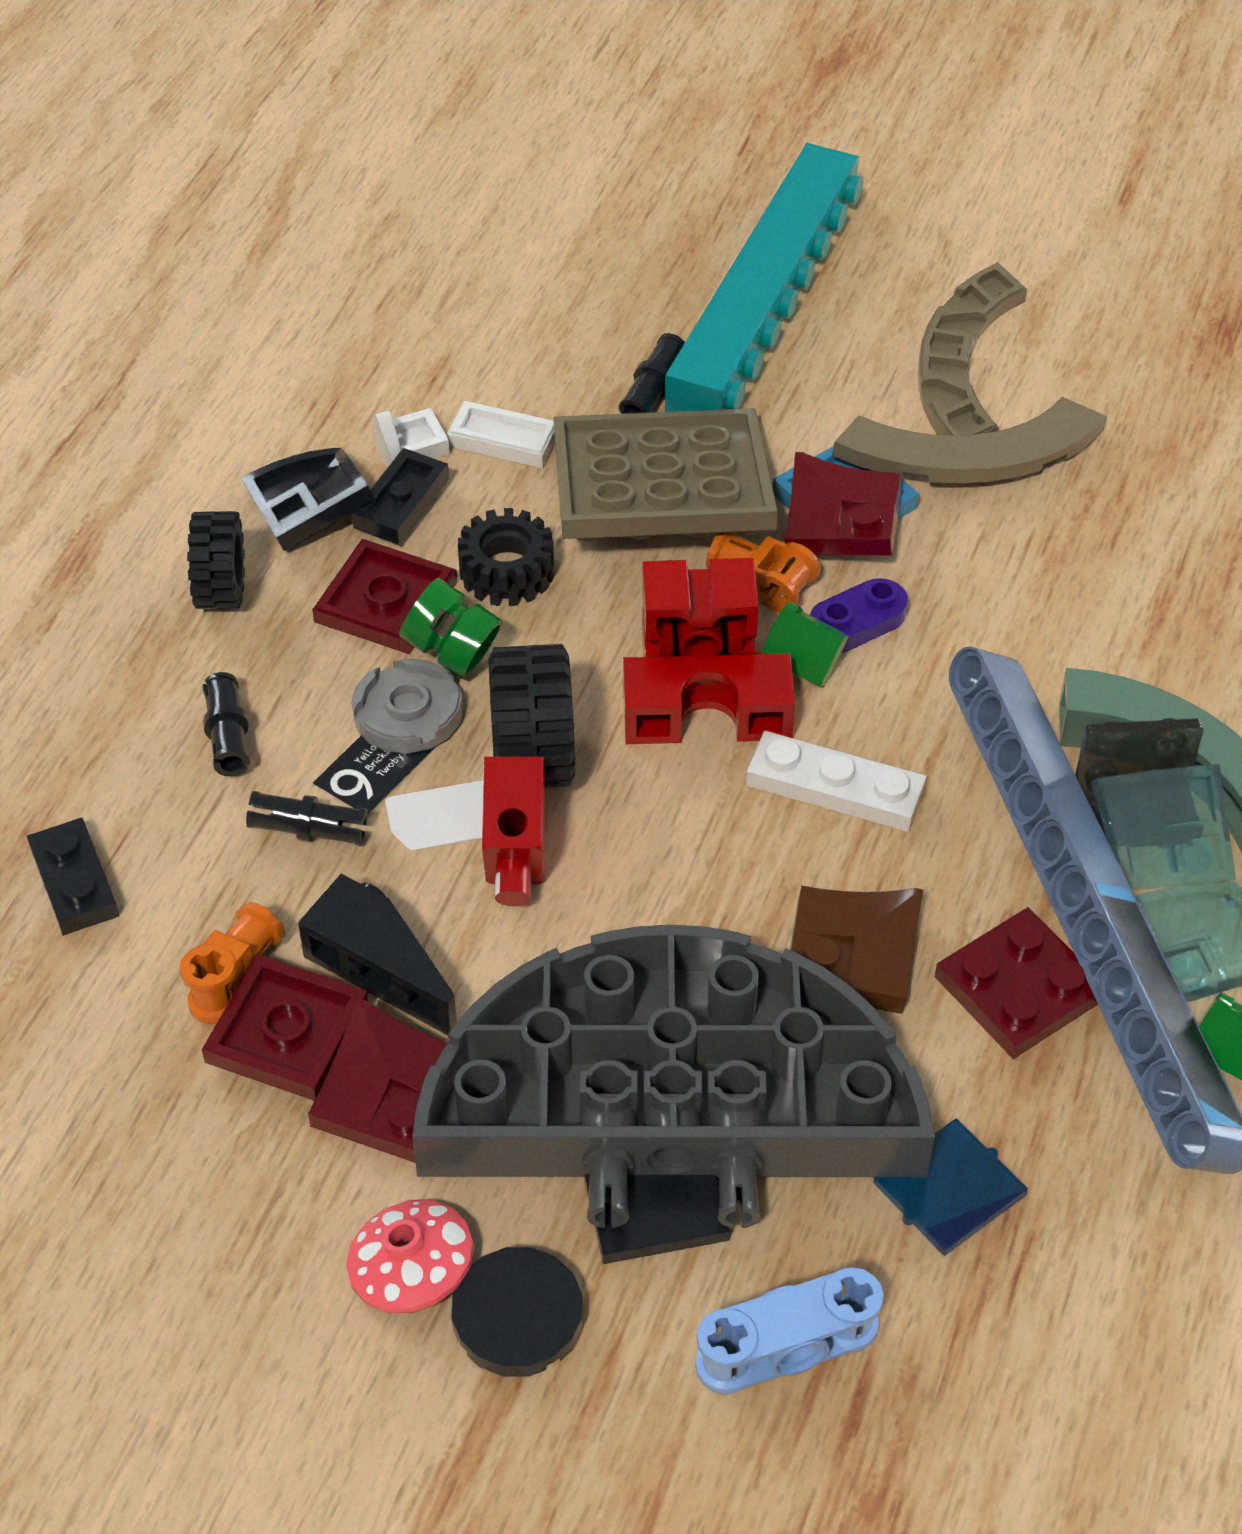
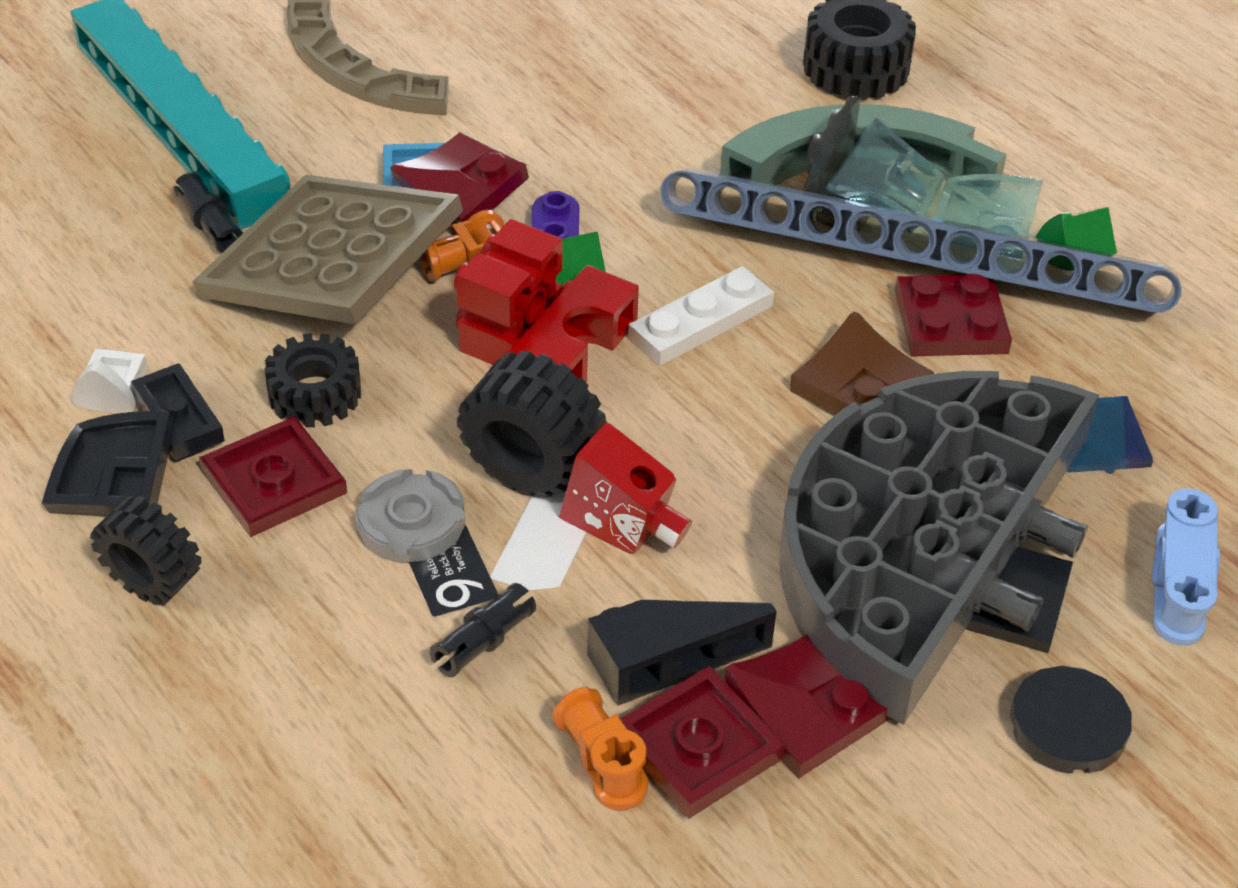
camera: 60 degrees left, 5 degrees down
black plate [27,817,119,936] -> none
black pin [202,672,250,777] -> none
coral dish [346,1200,475,1313] -> none
green wheel [399,578,503,679] -> none
white tile [447,401,555,468] -> none
dark tan tile [832,397,1107,483] -> none

